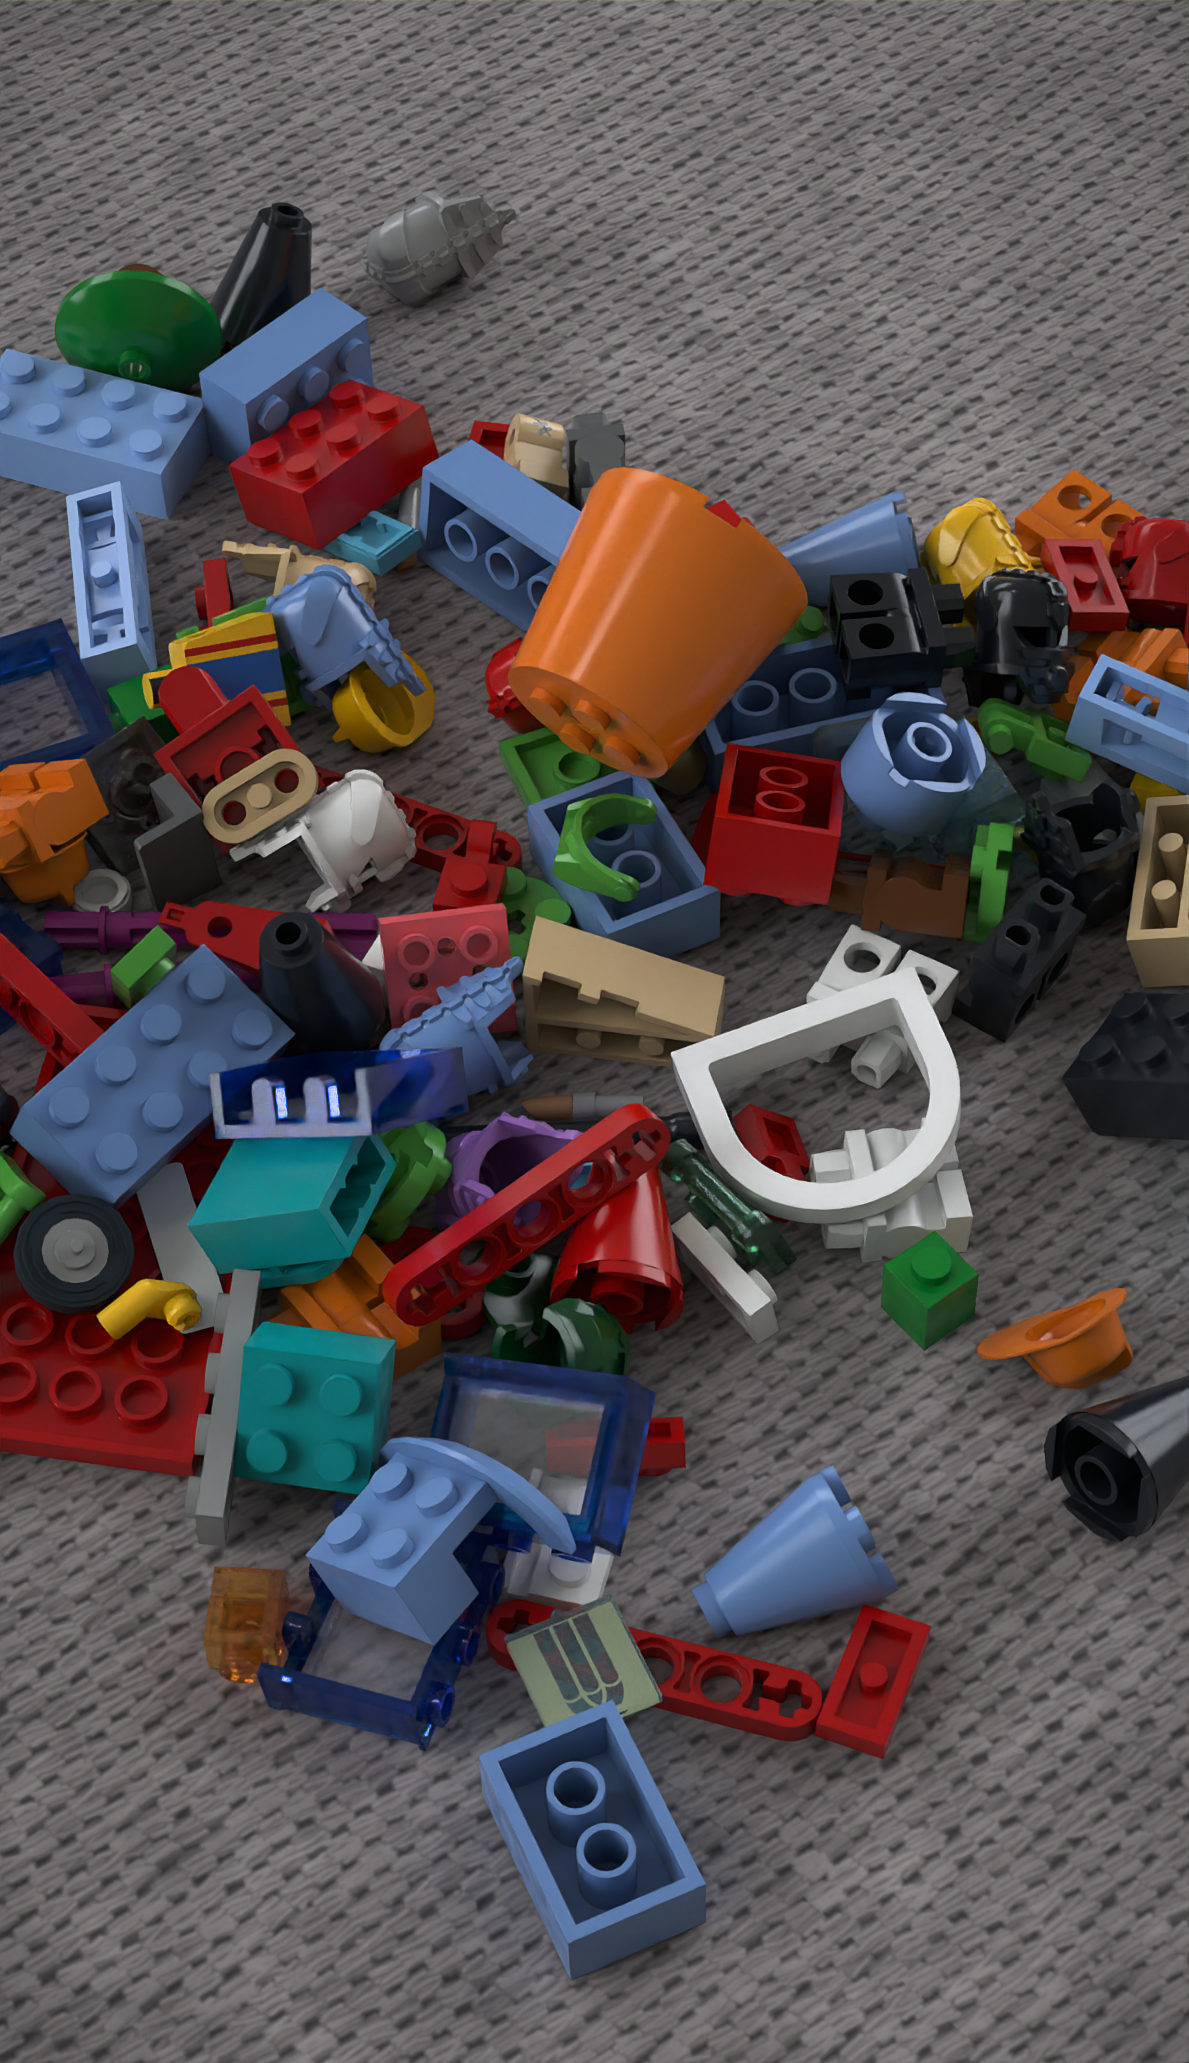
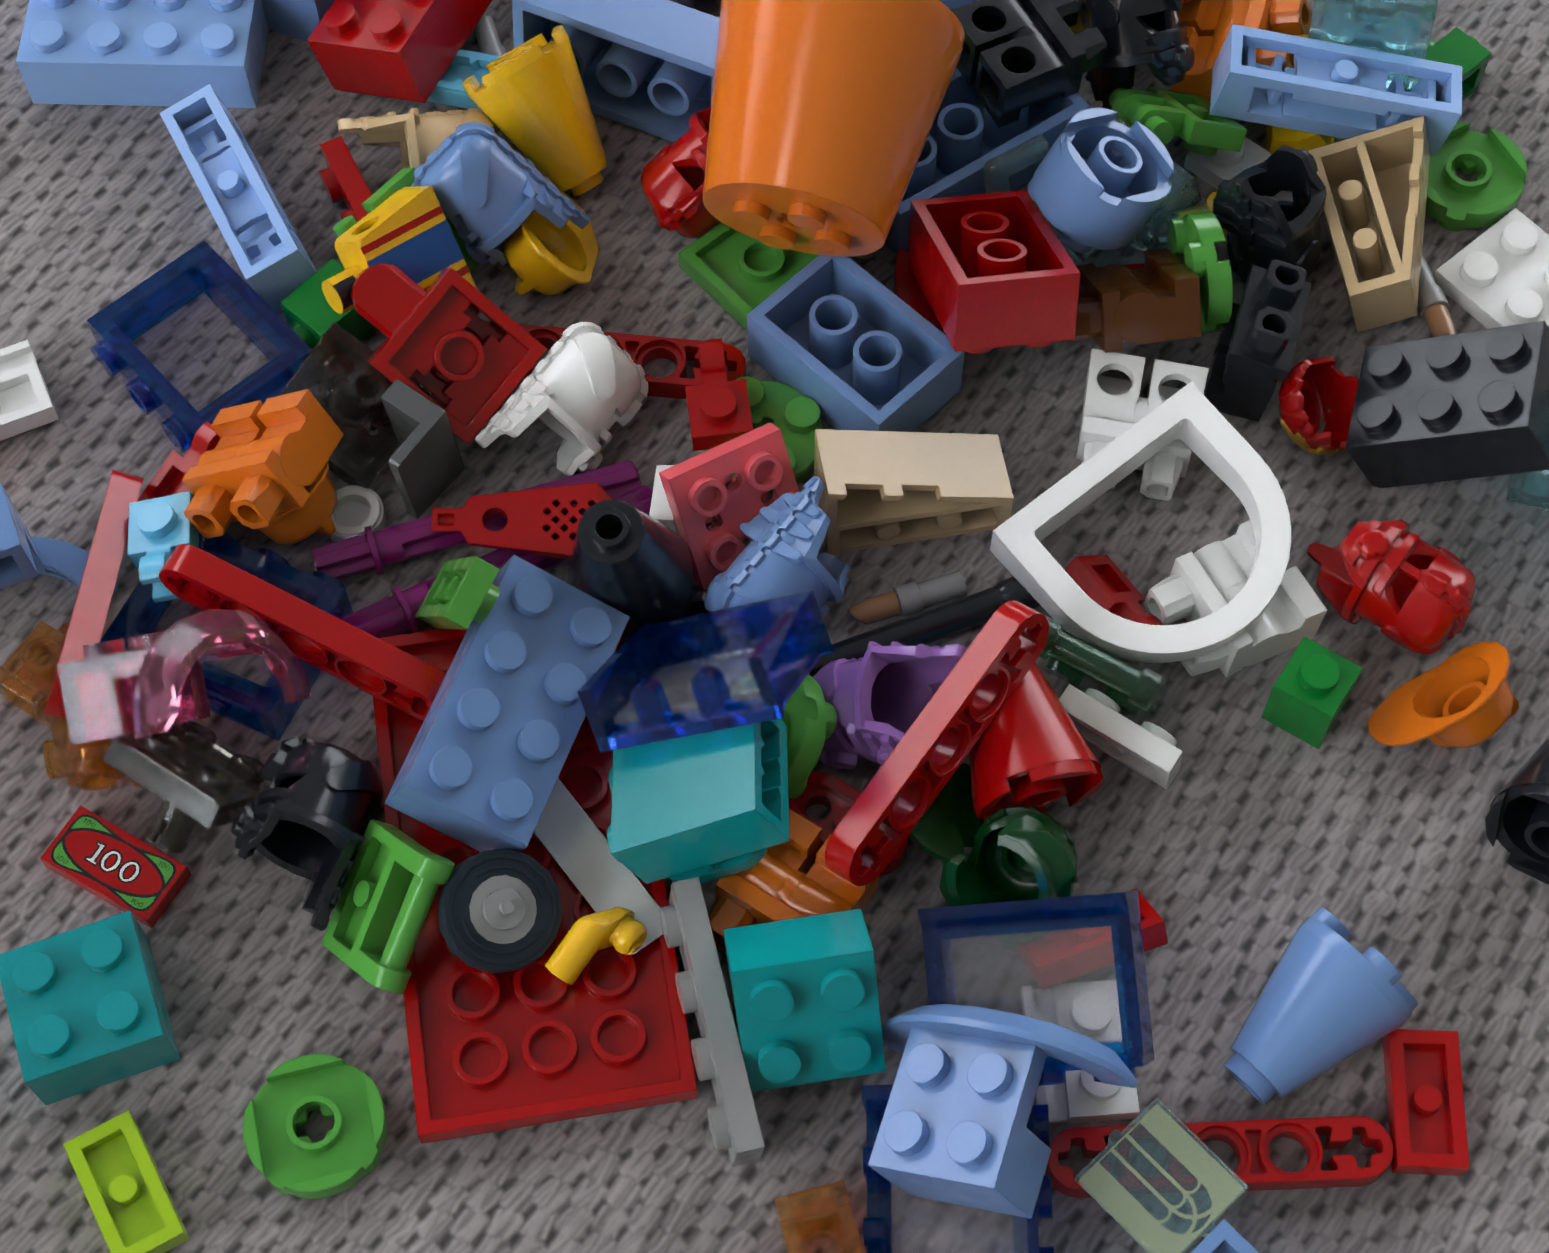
camera: 20 degrees left, 10 degrees up
tan plate [202,749,318,845] -> none
bright green helmet [553,793,657,902] -> none
none -> yellow cone [462,25,608,196]
none -> red hair [1278,357,1359,455]
none -> red helmet [1307,519,1475,655]

